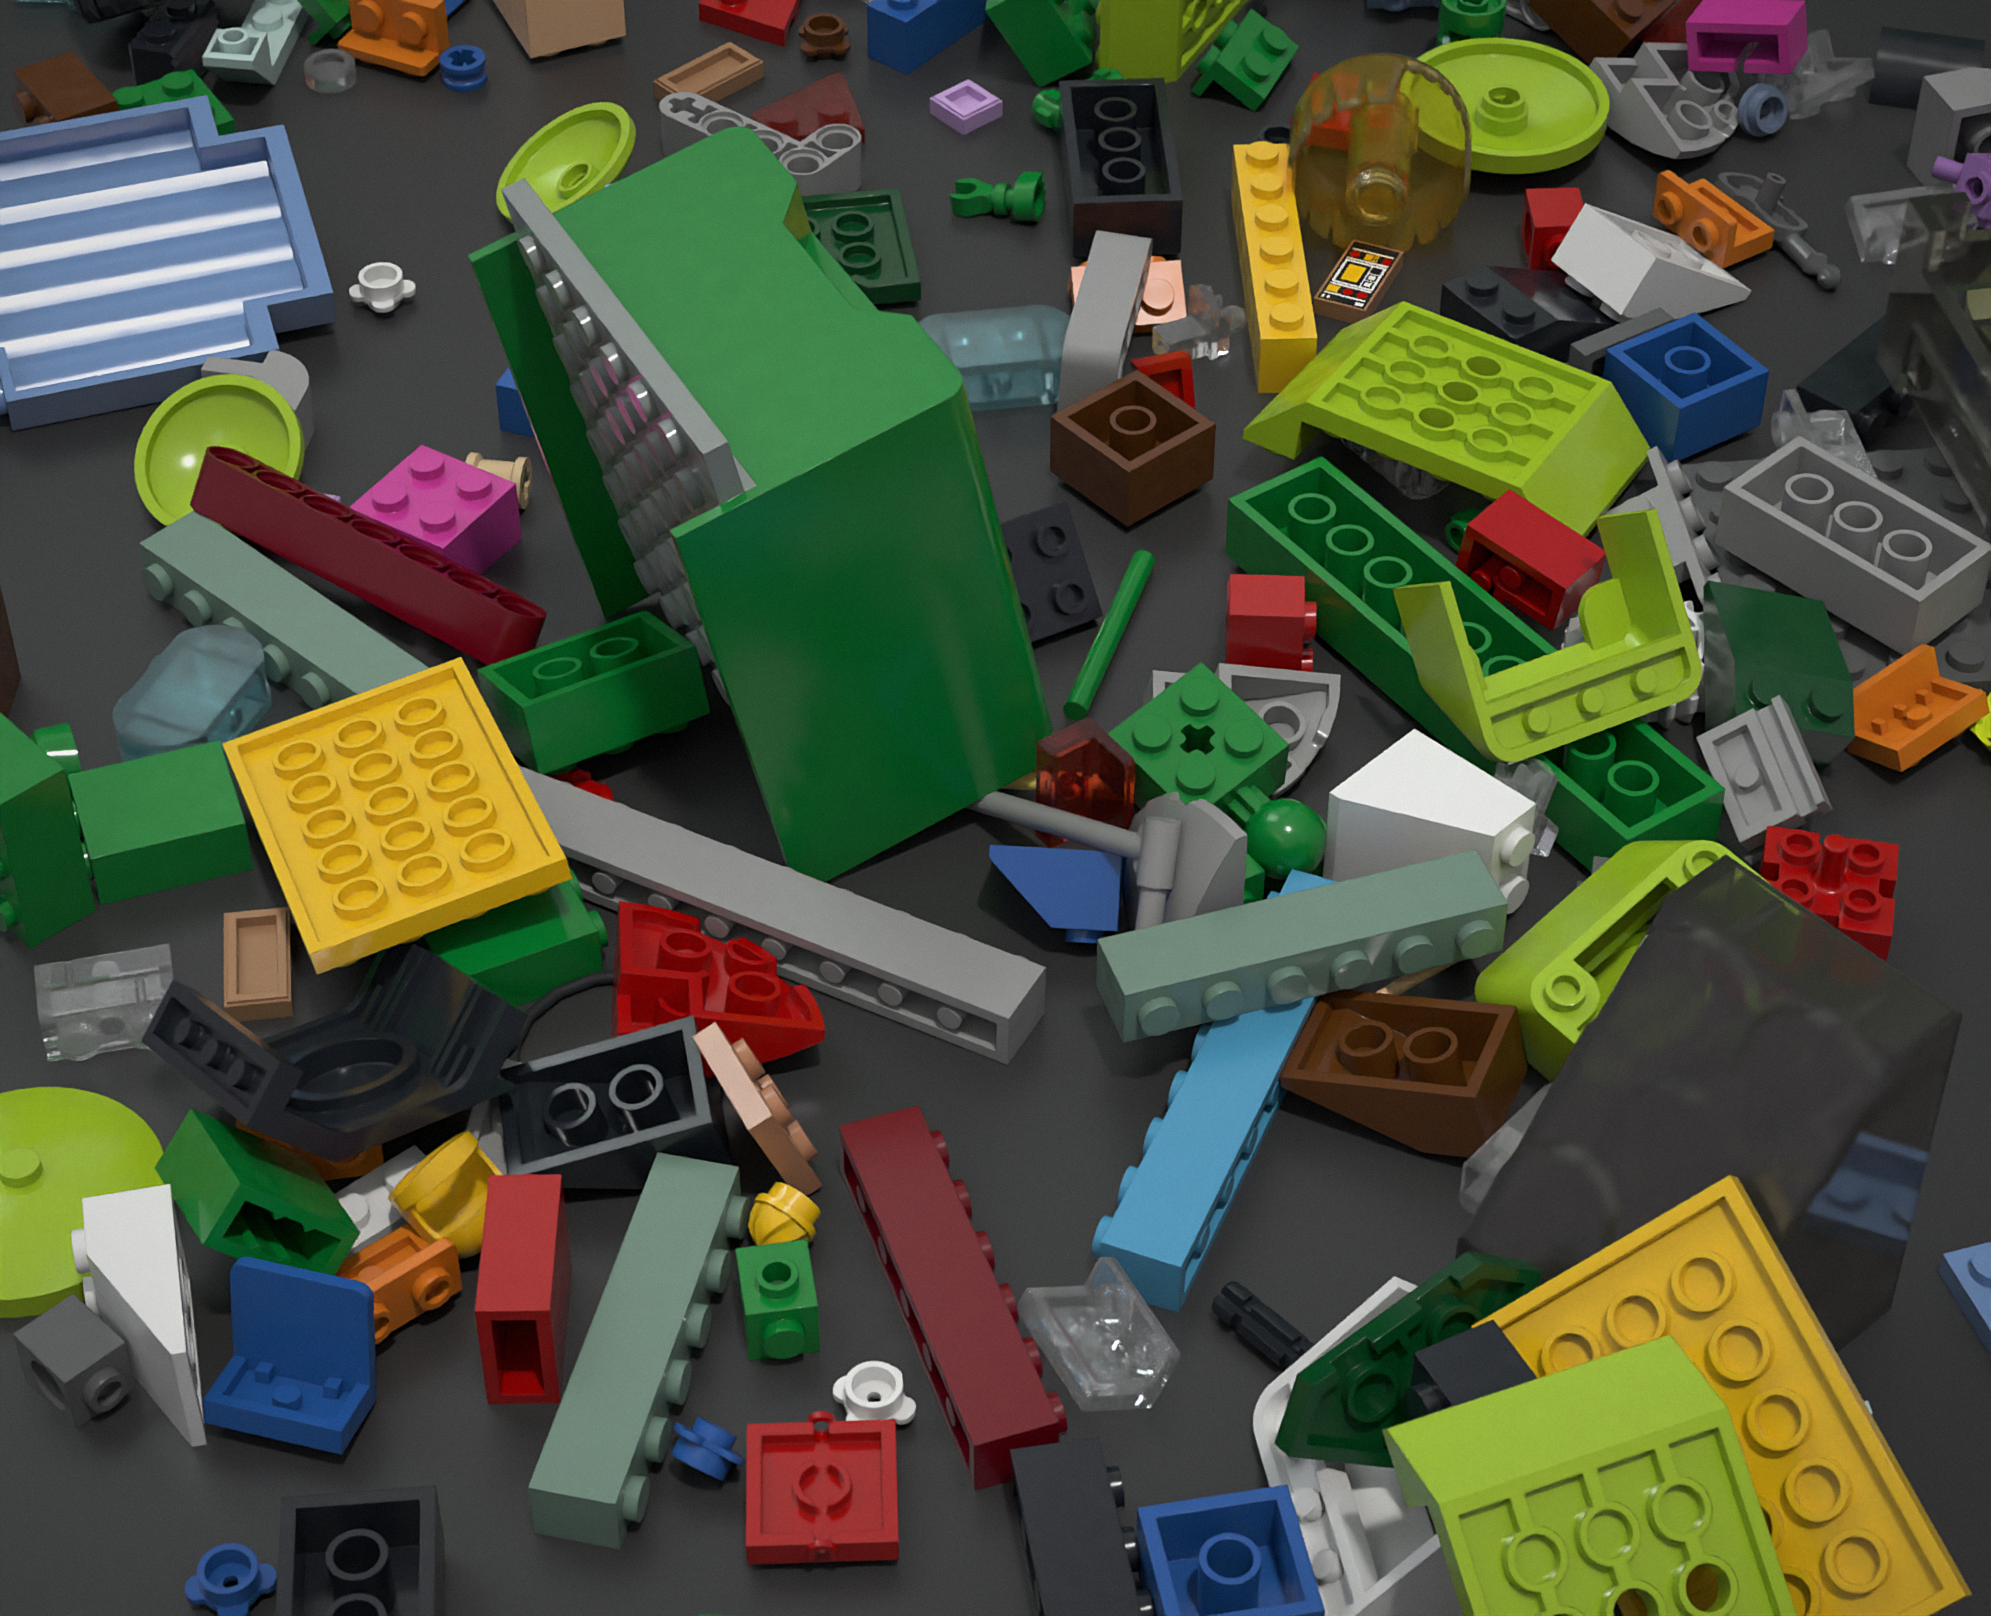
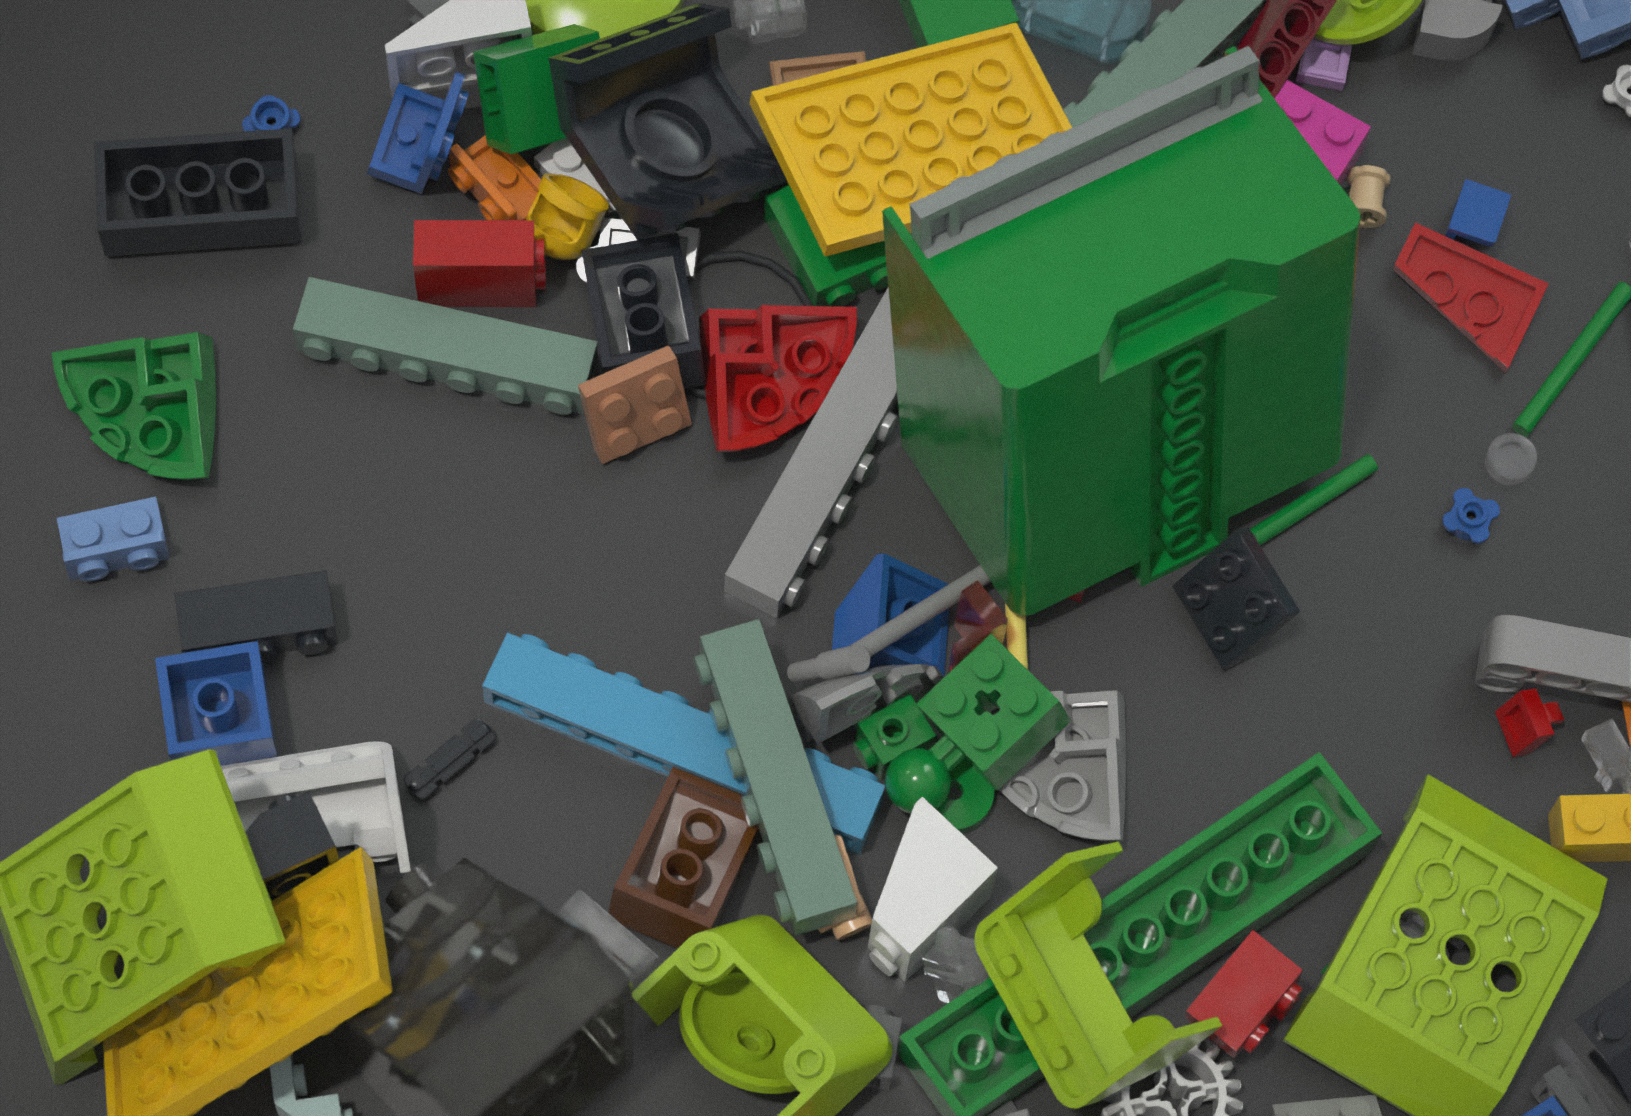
camera: 85 degrees right, 25 degrees up
blue plate [670,1417,745,1481] -> none
green brick [735,1239,820,1361] -> none
red plate [746,1411,899,1564] -> none
yellow plate [748,1182,821,1246] -> none
white plate [833,1361,916,1425] -> none
dark red brick [839,1105,1068,1491] -> none
clear light blue brick [919,304,1071,412] -> none
clear bracket [1017,1257,1180,1412] -> none
reddish brown brick [1050,370,1216,527] -> none
green bar [1063,550,1156,721] -> none
red brick [1225,574,1317,672] -> none
dark green plate [1274,1252,1543,1469] -> none

